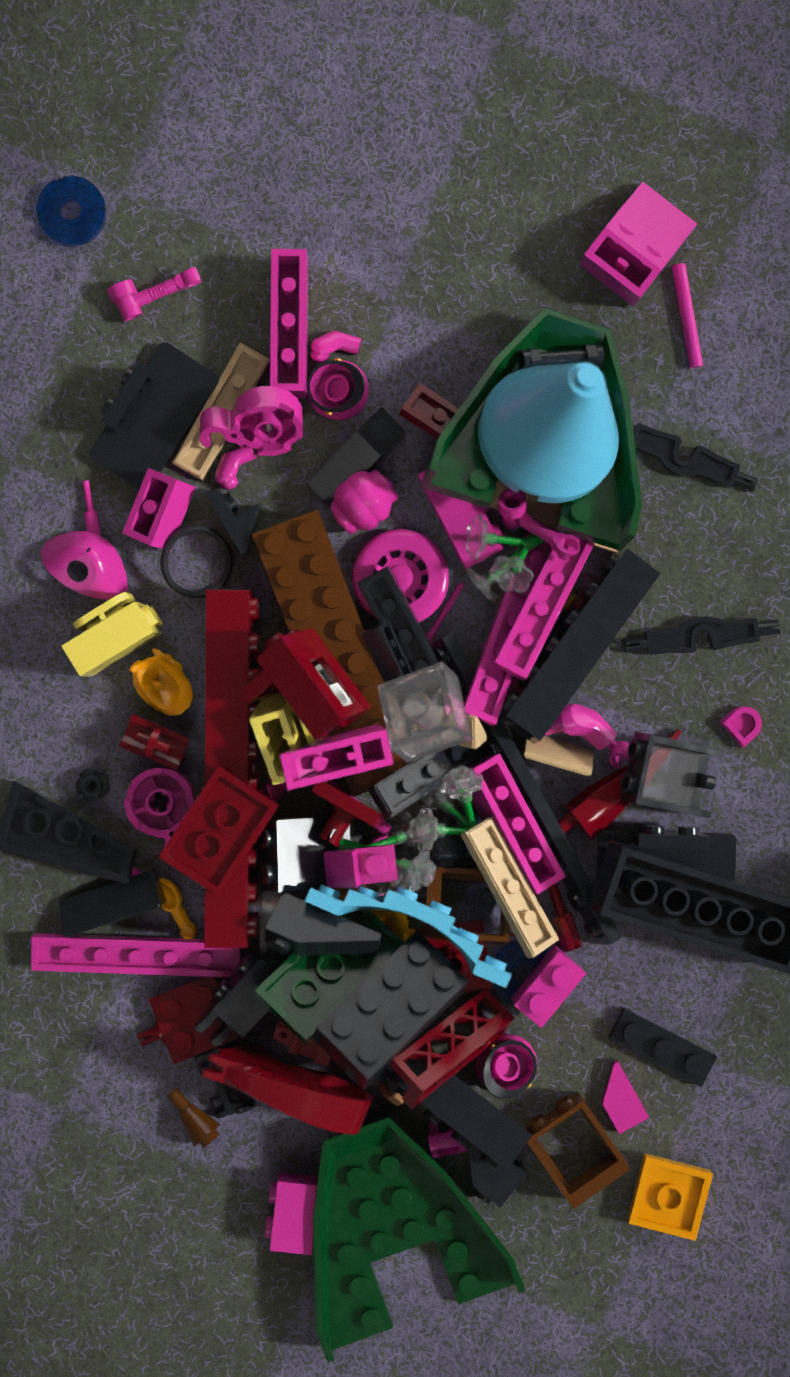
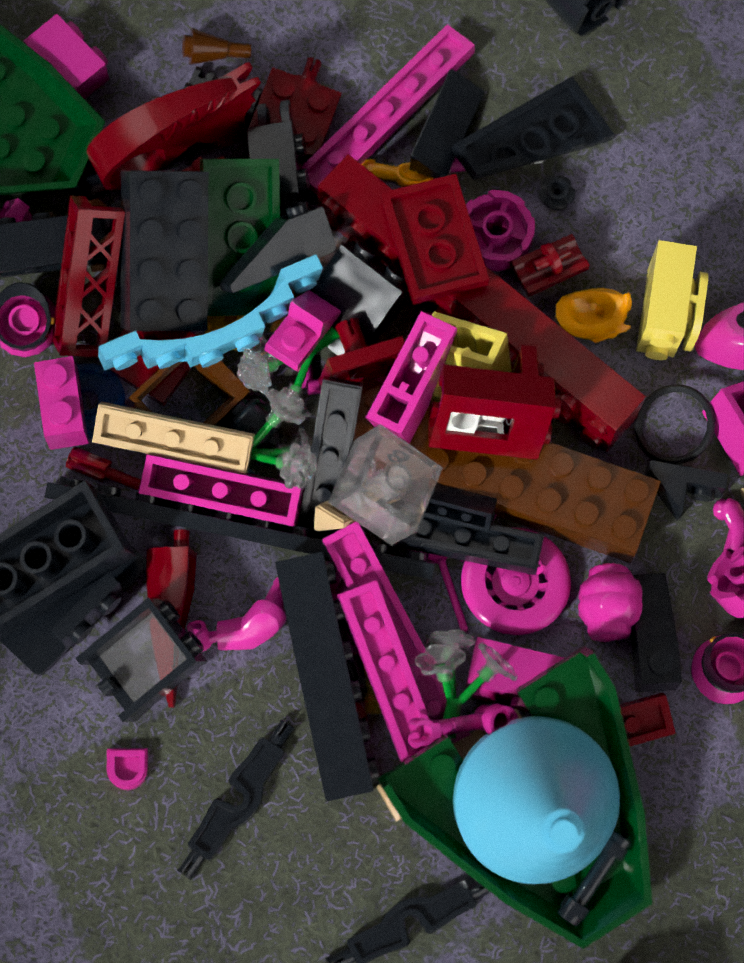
camera: 120 degrees right, 15 degrees down
tan slope [521,736,594,776] -> none

